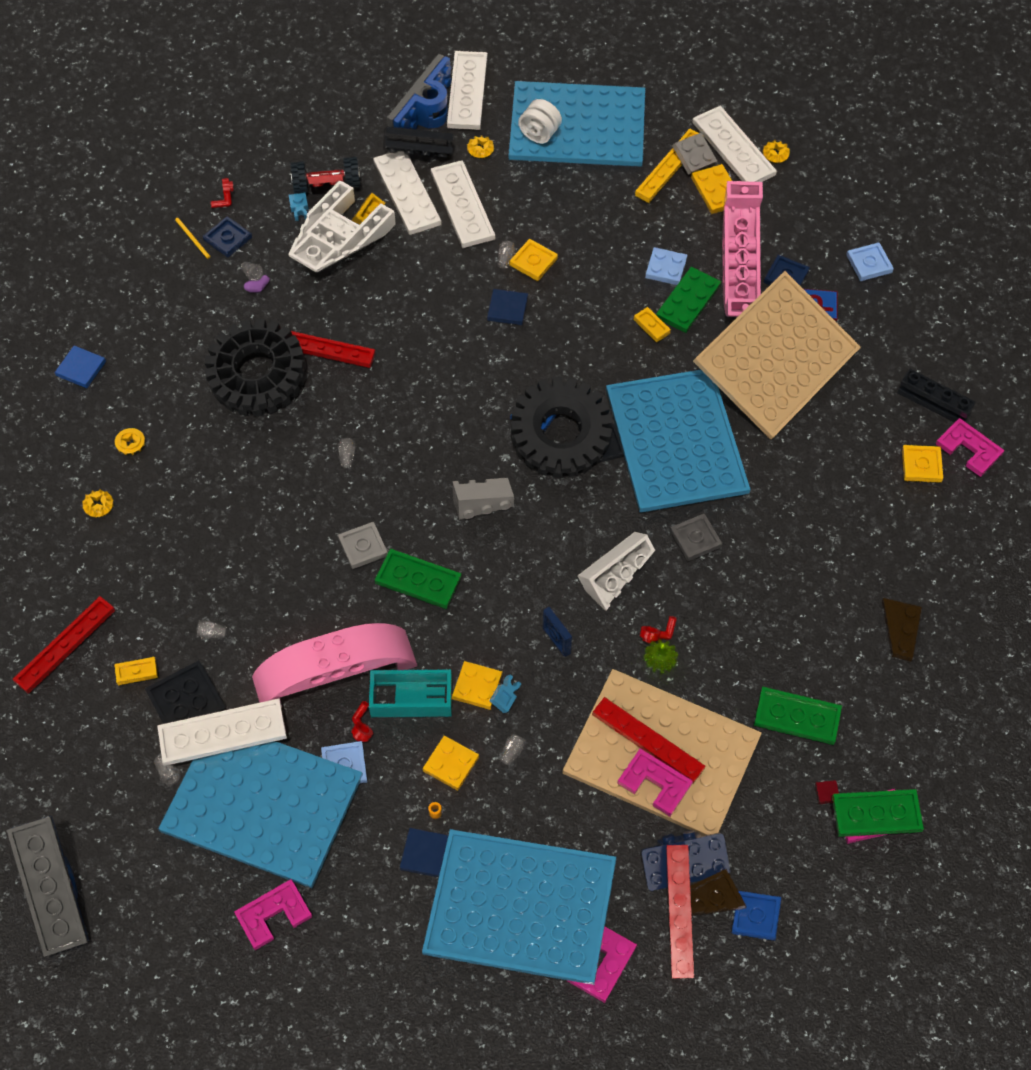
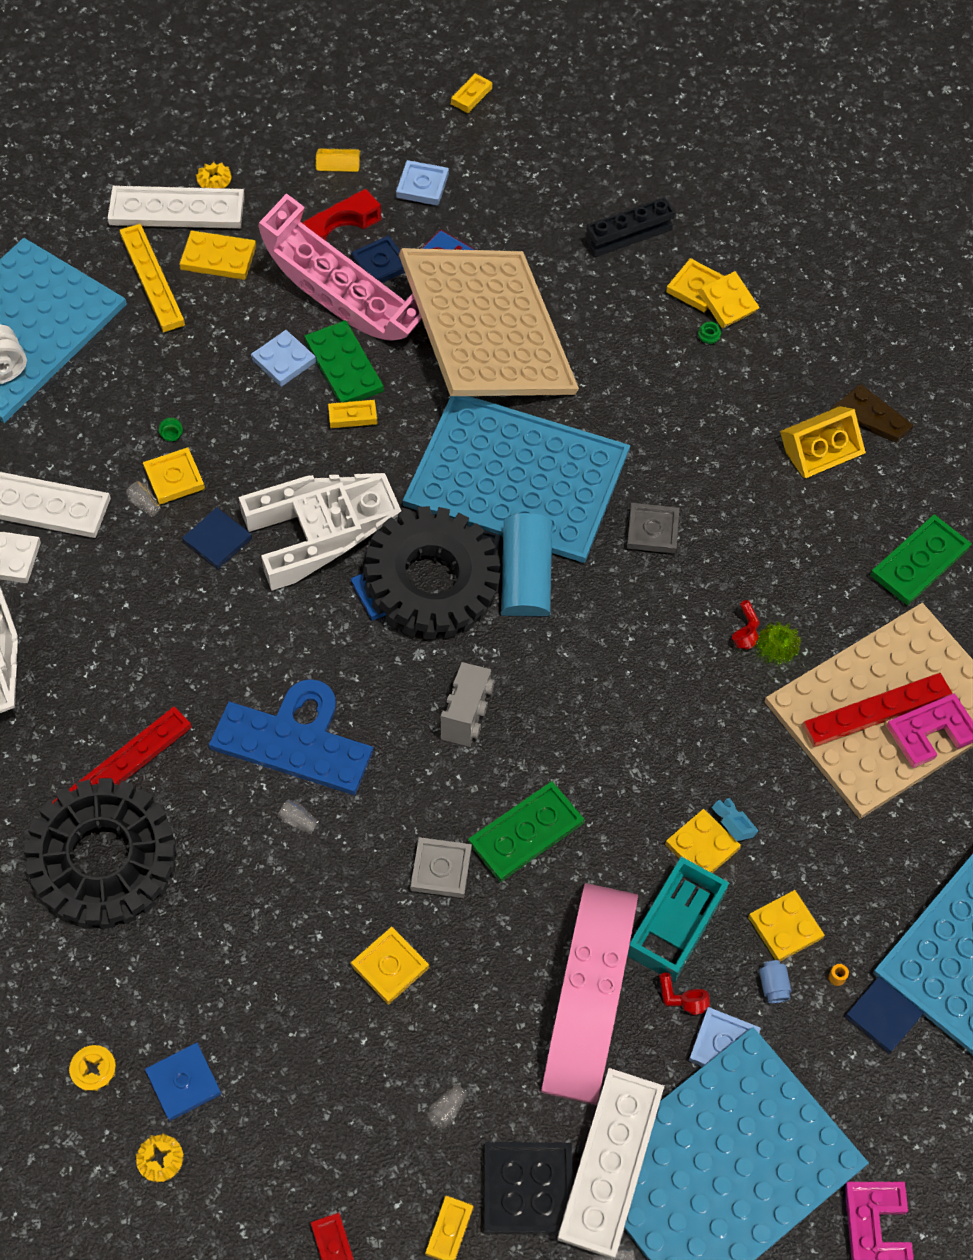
camera: 60 degrees left, 0 degrees up
clear cone [499,734,526,766] -> none
dark blue tile [542,607,572,657] -> none
white wedge [578,532,655,610] -> none
light grey plate [673,133,717,175] -> none
dark pink plate [936,418,1005,477] -> none
none -> blue plate [145,1043,222,1122]
none -> green plate [159,418,183,441]
none -> blue plate [209,680,373,795]
none -> white wedge [239,473,402,591]
none -> red arch [301,189,381,242]
none -> yellow slope [316,149,360,172]
none -> yellow plate [351,927,429,1005]
none -> yellow plate [451,74,492,113]
none -> dark azure brick [501,513,552,616]
none -> yellow plate [698,271,760,329]
none -> green plate [698,322,721,344]
none -> medium blue brick [759,960,792,1004]
none -> yellow slope [780,406,866,478]

